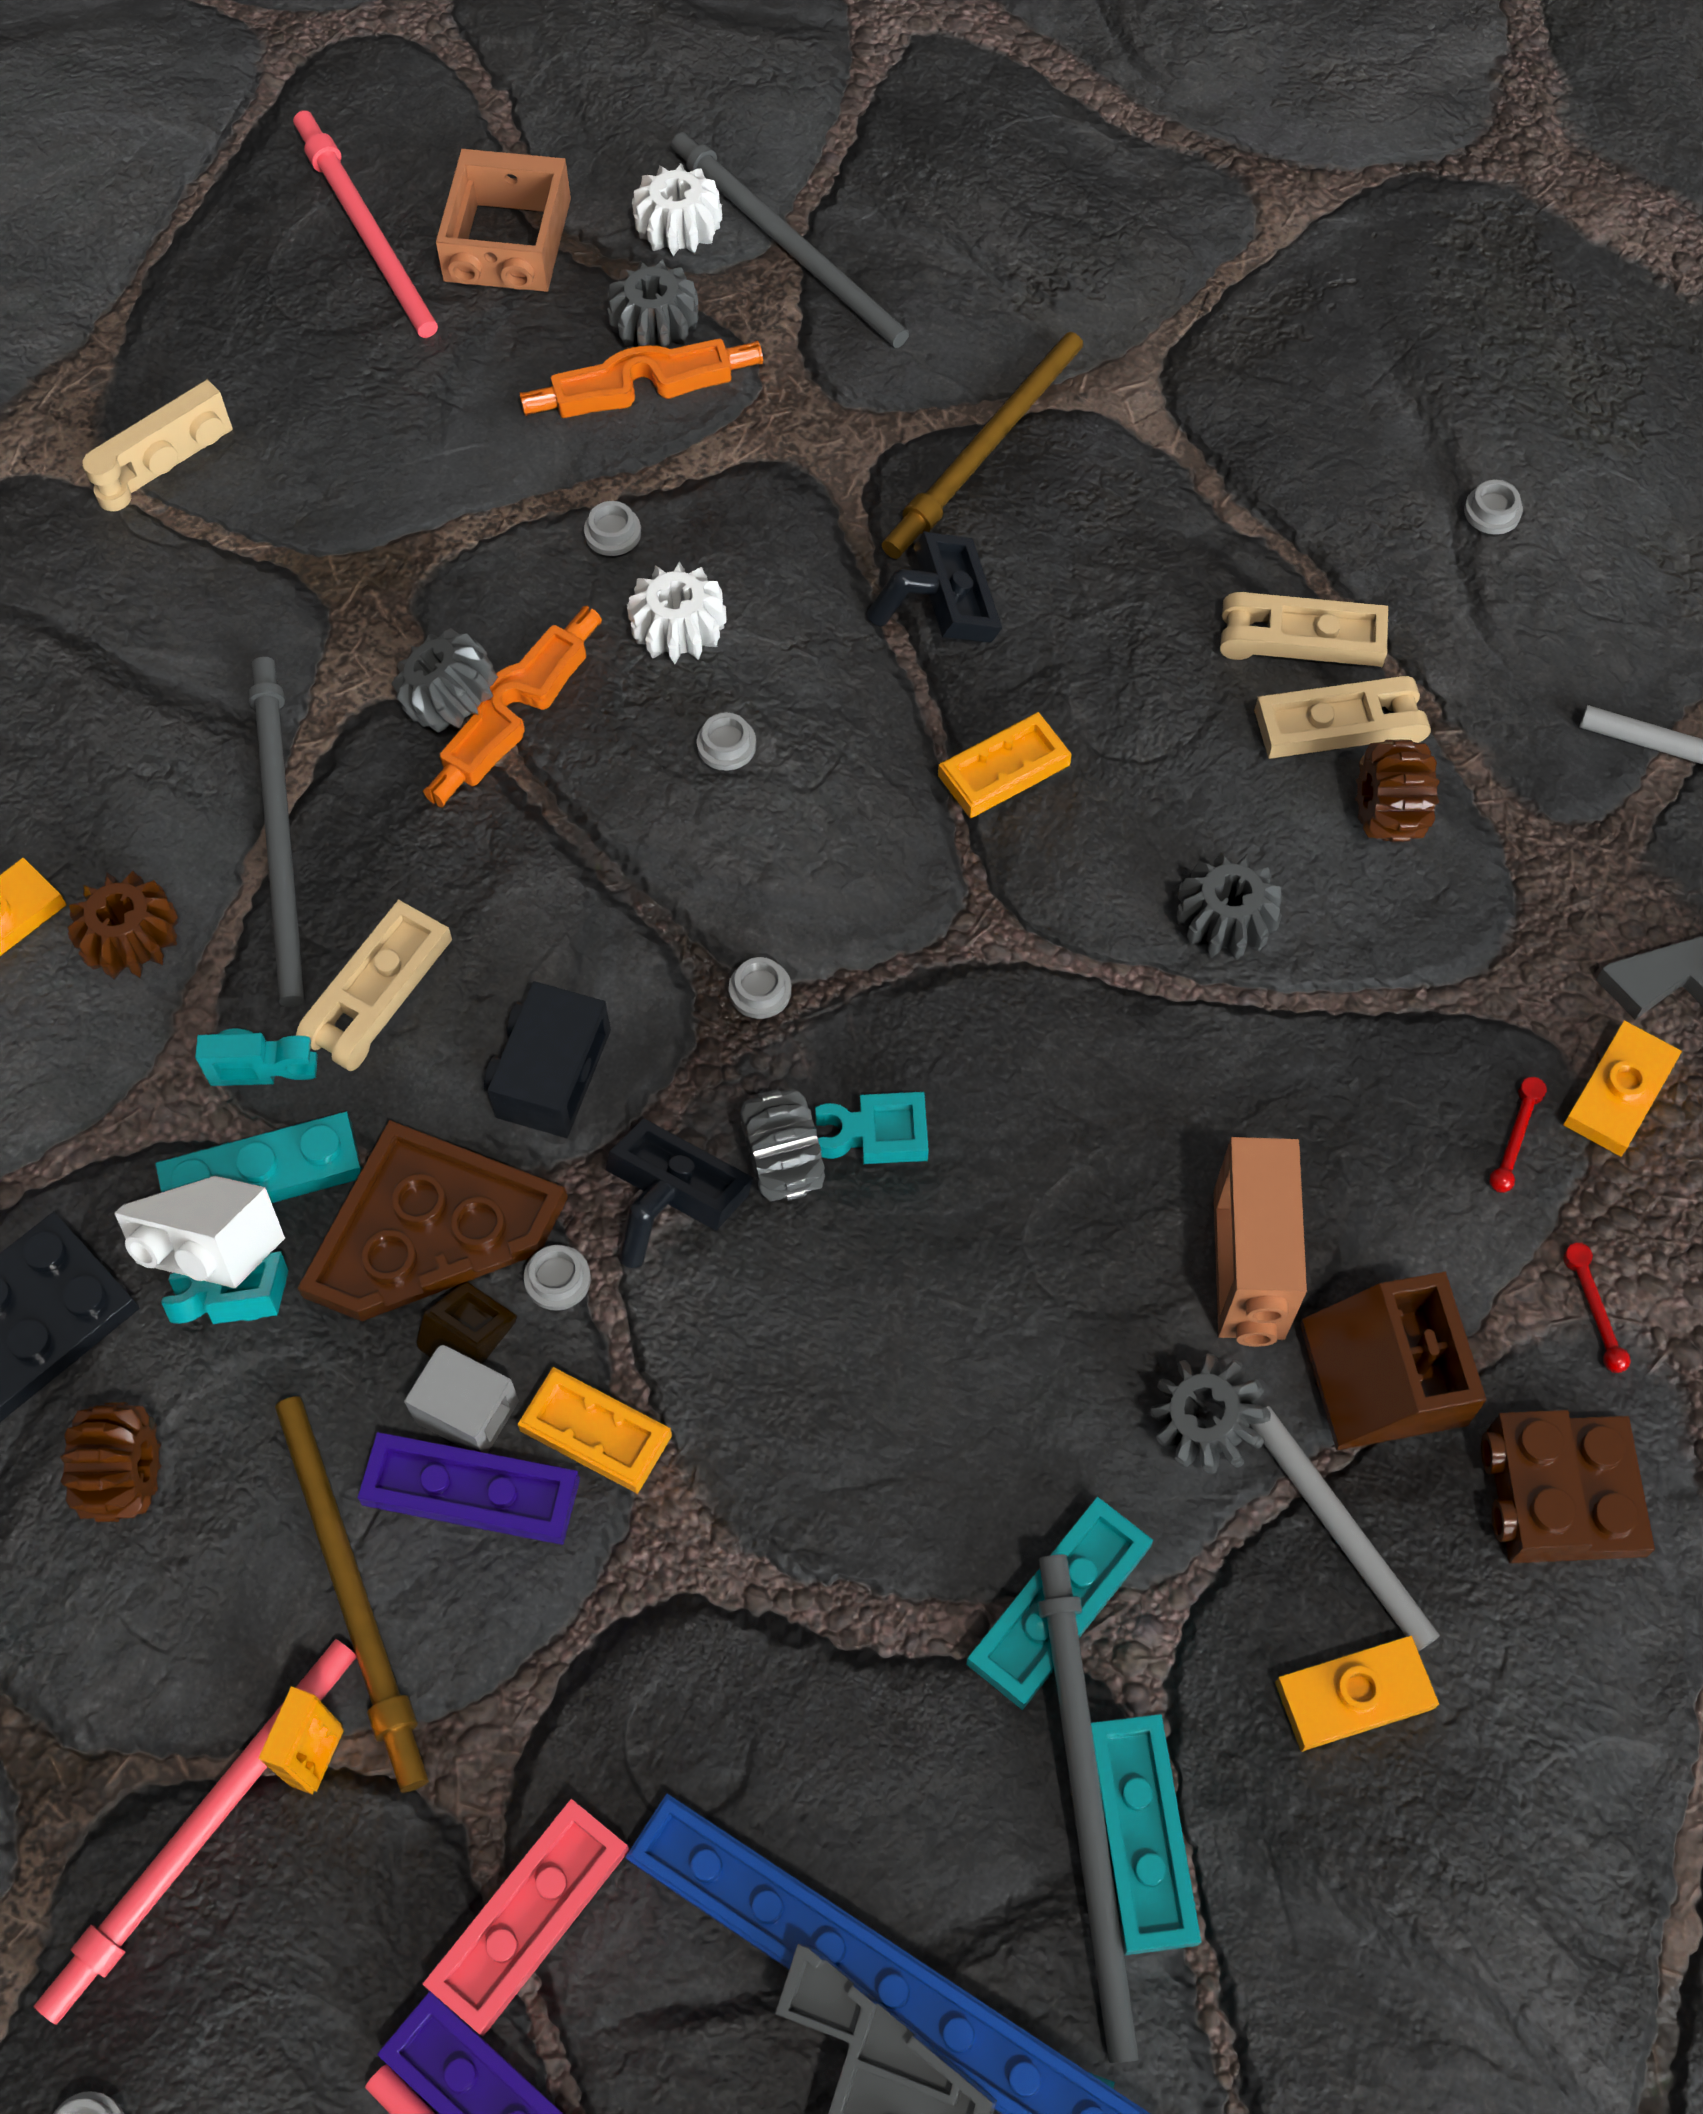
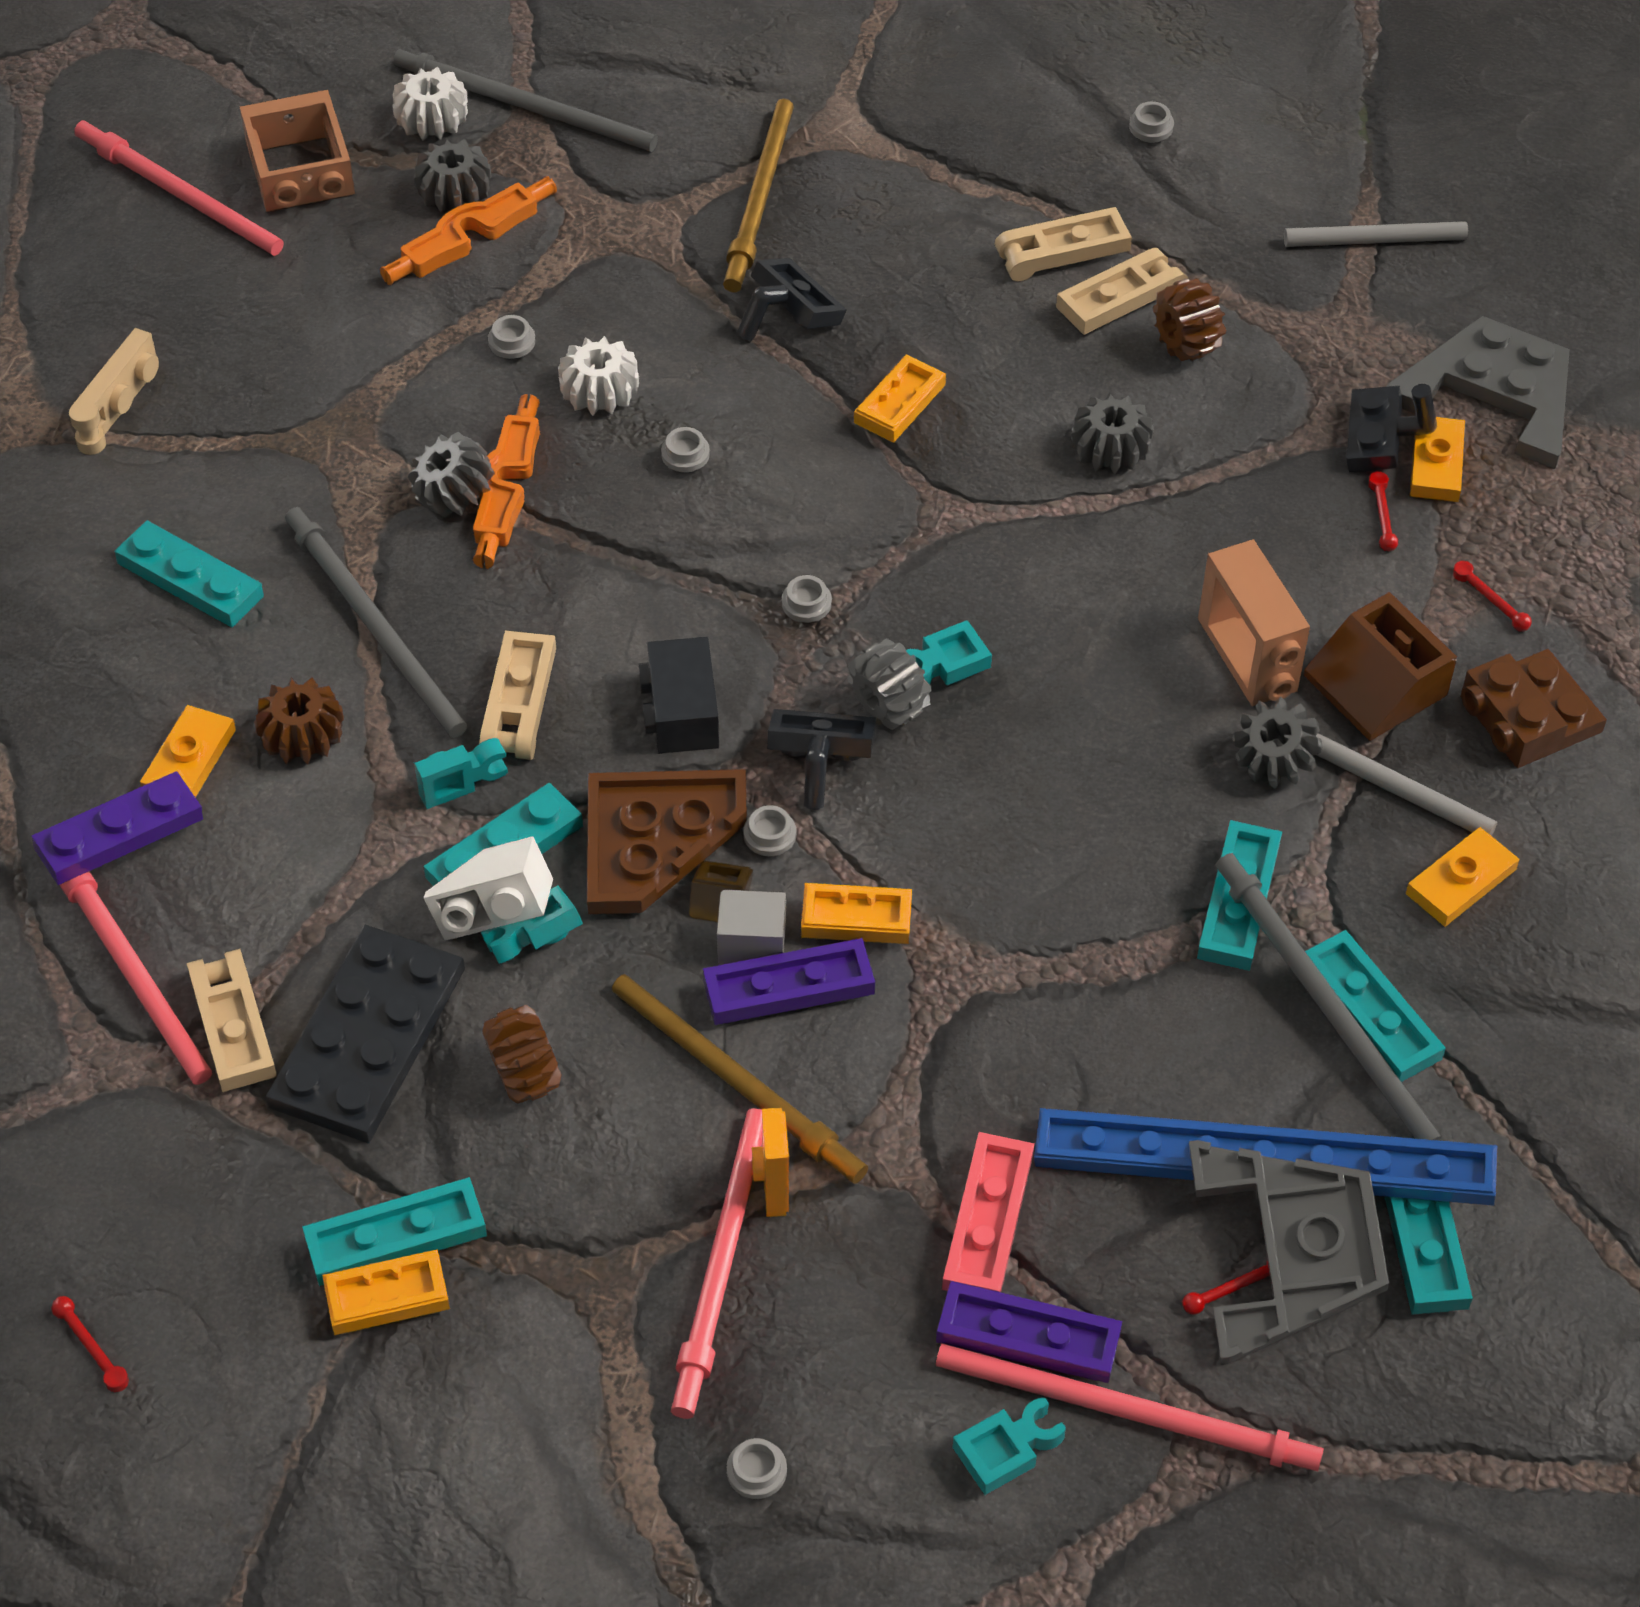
camera: 25 degrees left, 10 degrees down
none -> teal plate [114,520,264,628]
none -> black plate [1346,384,1437,472]

